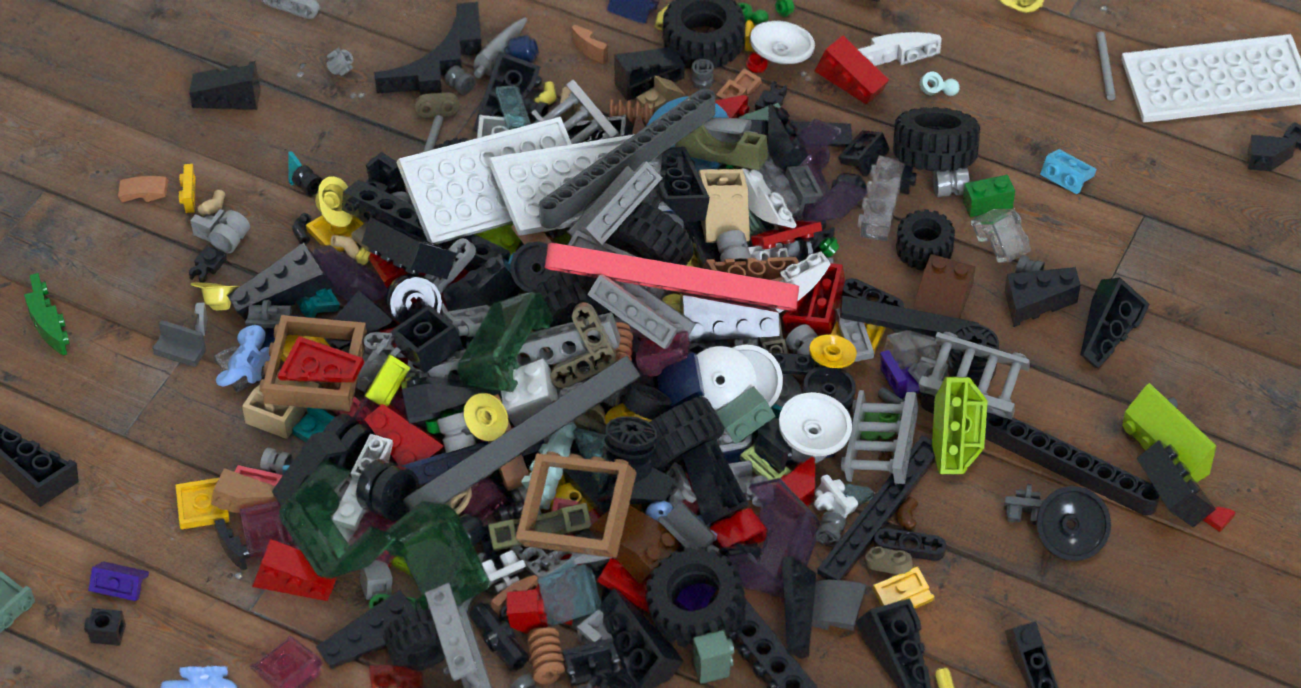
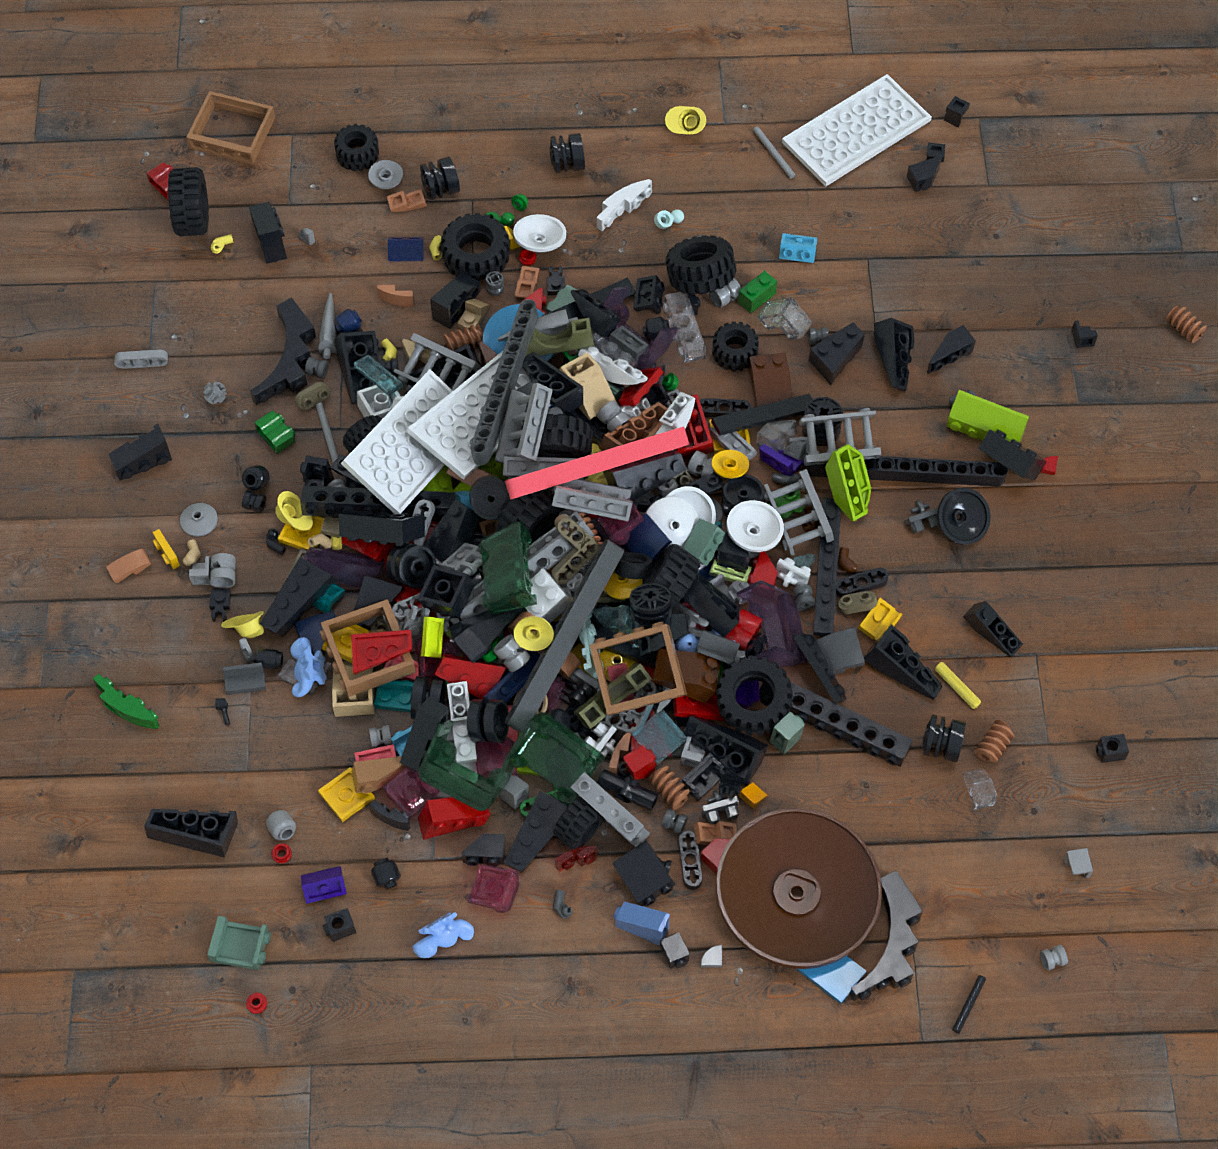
camera: 30 degrees left, 10 degrees up
dark grey hips [245,300,292,331] -> none
teal slope [288,151,302,185] -> none
red wedge [814,35,889,105] -> none
none -> light grey dish [180,503,218,537]
none -> black hand [215,698,230,725]
none -> black head [242,465,270,491]
none -> green brick [254,410,296,454]
none -> black brick [254,649,283,669]
none -> light grey head [266,810,296,840]
none -> red plate [271,843,292,864]
none -> black head [371,857,401,890]
none -> black slope [462,833,505,867]
none -> black slope [927,325,976,374]

